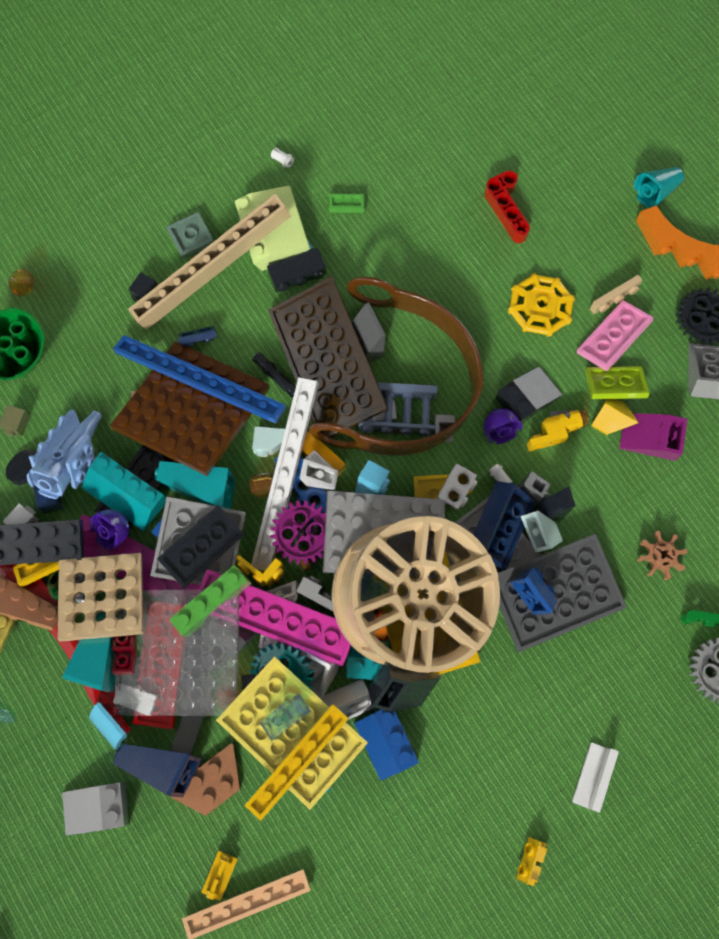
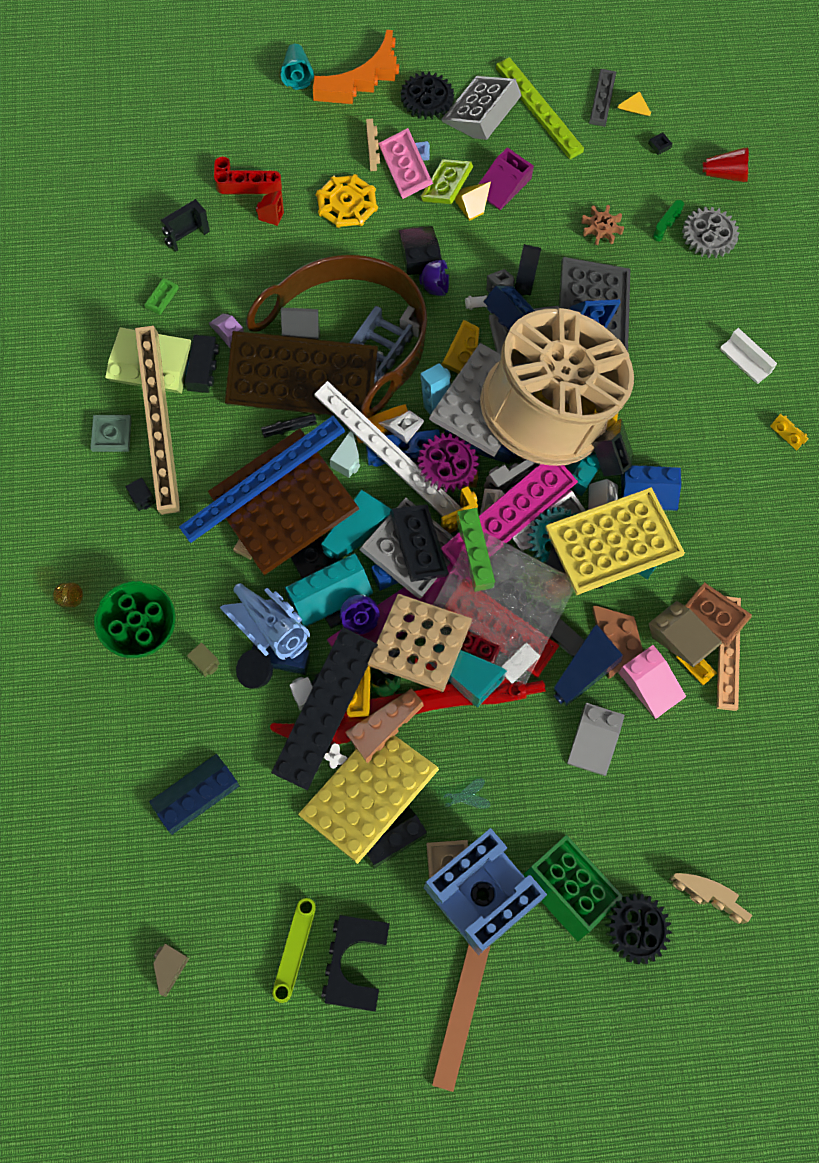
camera: 65 degrees left, 5 degrees down
medium azure slope [89,702,127,750] -> none
dark blue plate [178,326,217,346] -> none
yellow plate [244,704,349,821] -> none
clear orange head [249,472,273,498] -> none
clear light blue slope [260,694,311,741] -> none
white pin [271,147,294,168] -> none
white brick [436,464,477,510] -> none
light aqua slope [521,511,563,553] -> none
yellow plate [527,409,589,452] -> none
none -> black panel [161,199,210,252]
none -> lavender slope [209,313,244,349]
none -> red slope [256,190,284,226]
none -> light blue plate [415,141,430,161]
none -> bright pink slope [619,645,686,719]
none -> dark tan slope [649,601,722,667]
none -> nougat tile [685,582,752,646]

